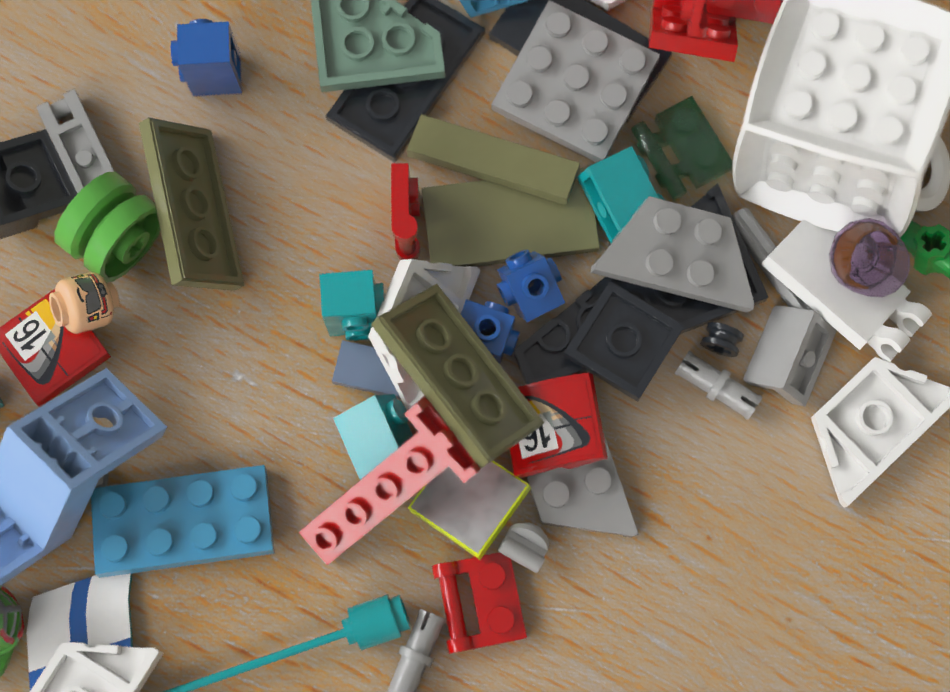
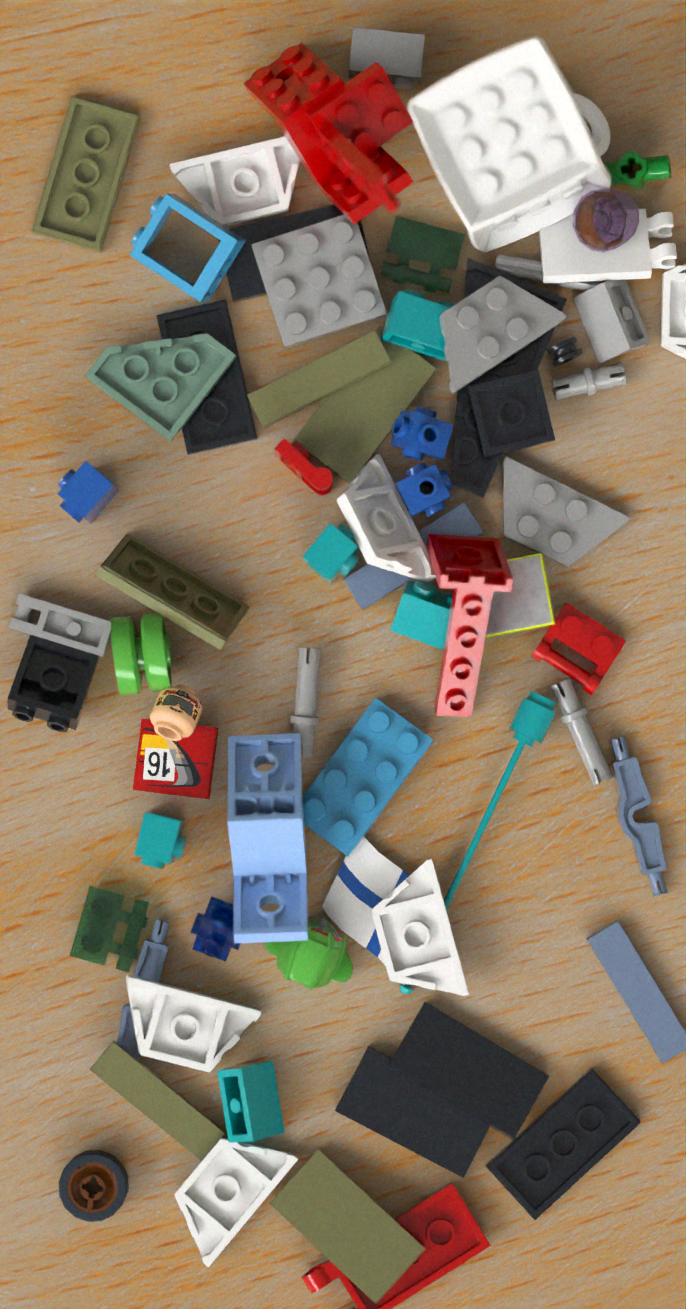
camera: 45 degrees left, 10 degrees up
olive tile [371,284,545,468] -> none
light grey plate [498,522,550,573] -> none
red slope [510,372,608,478] -> none
none -> light grey pin [290,647,322,757]

